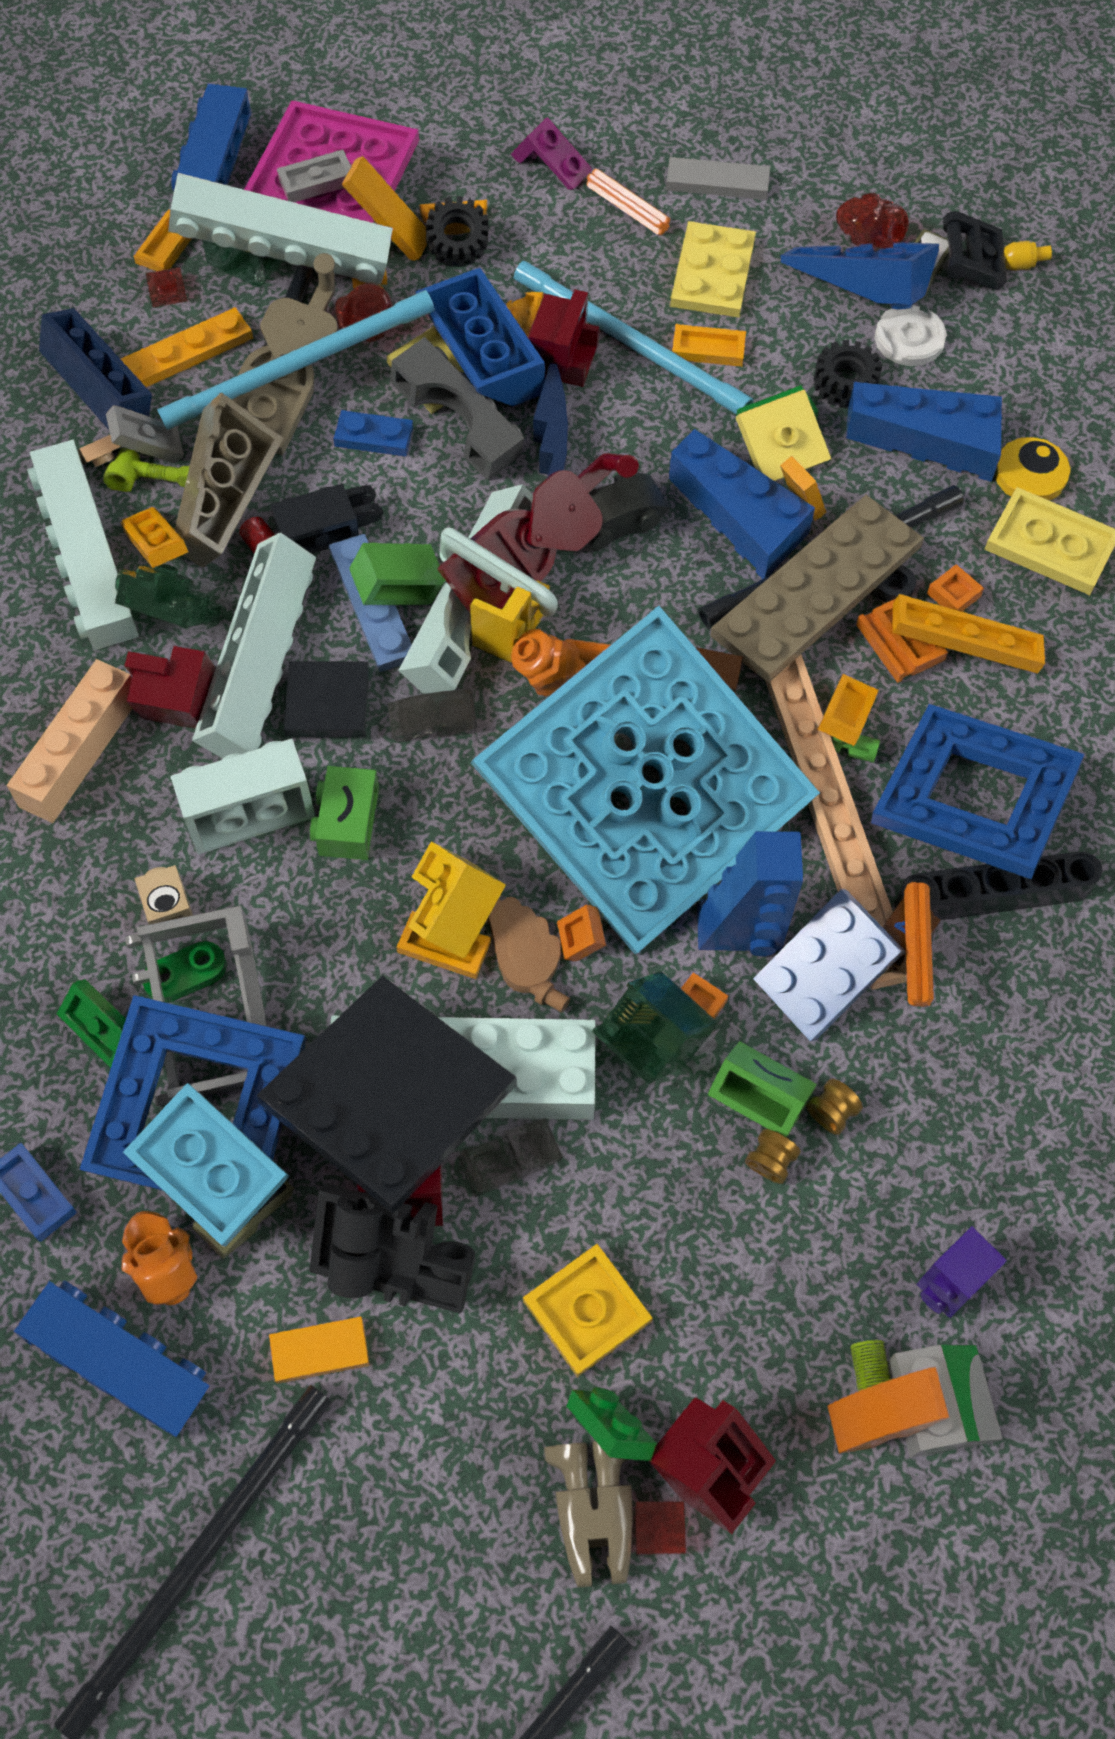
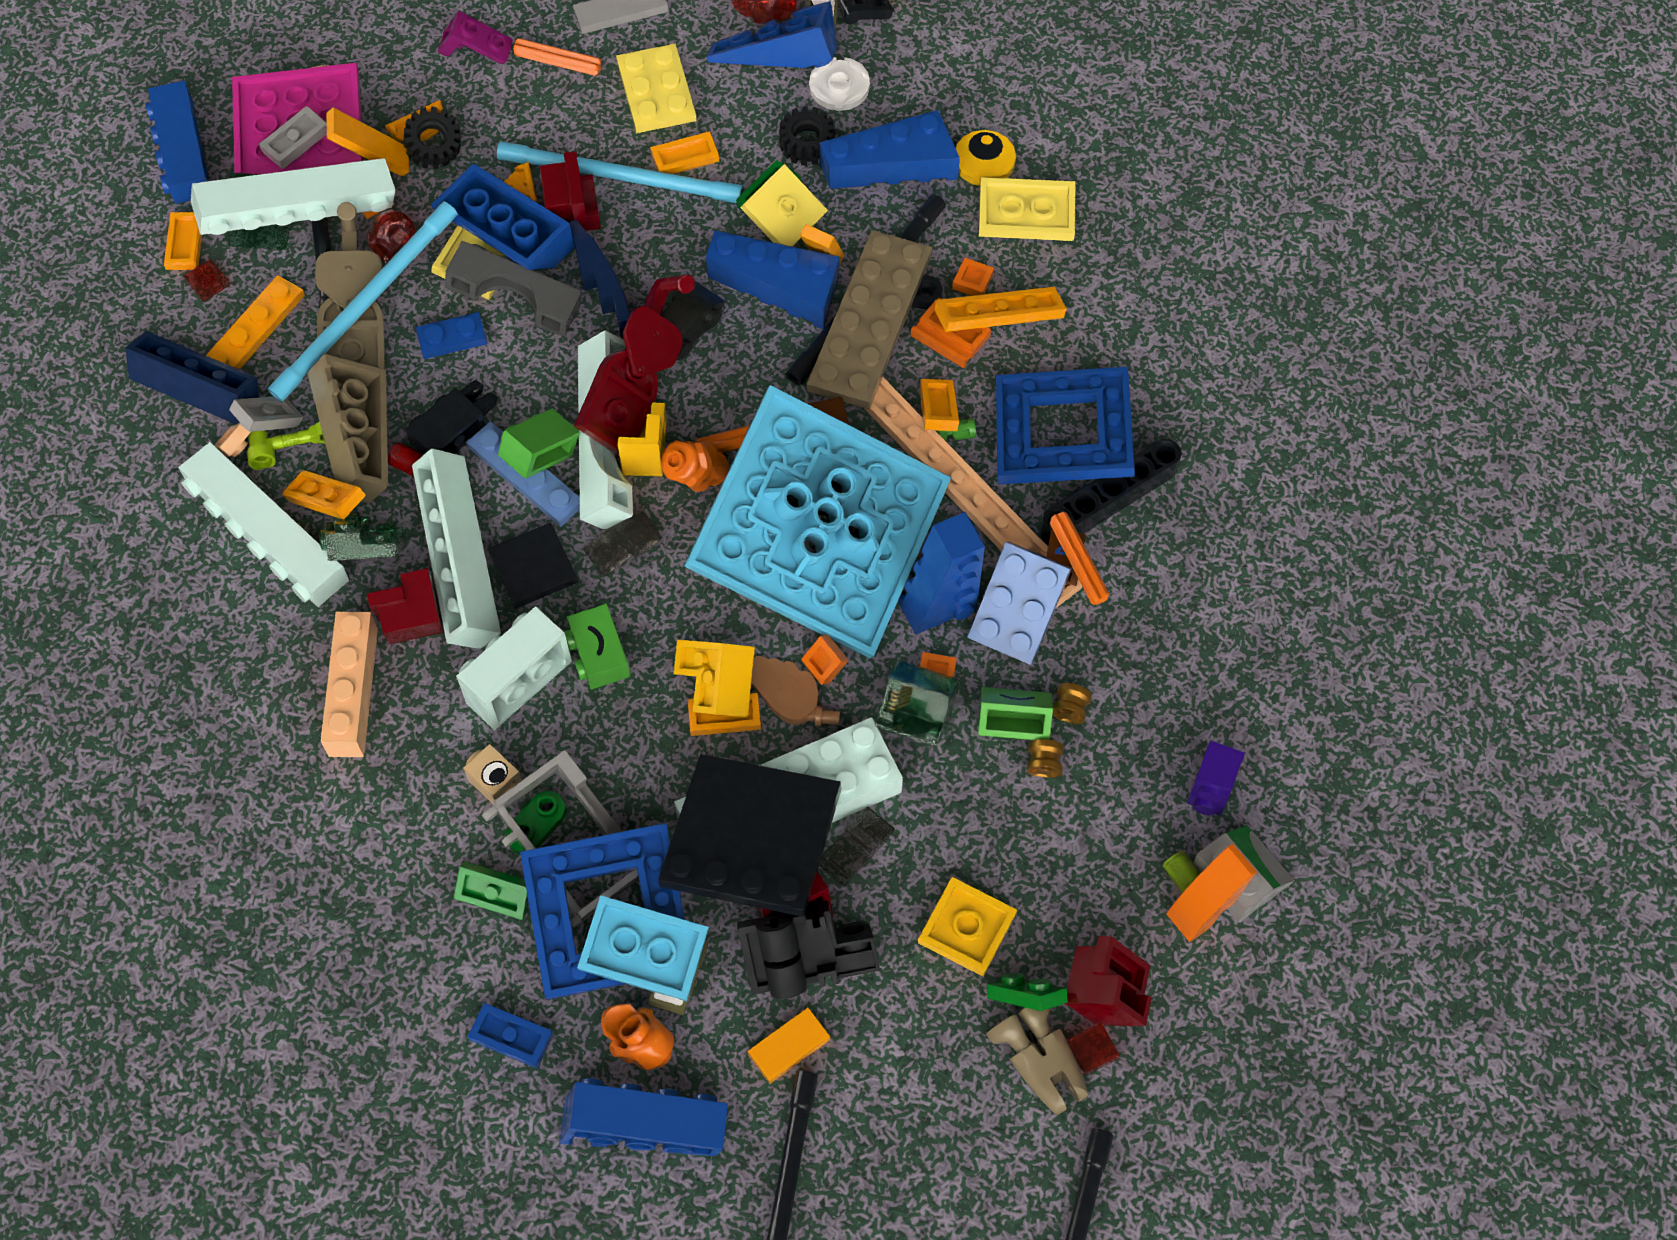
camera: 25 degrees left, 0 degrees up
light aqua piece [440,528,558,617] -> none

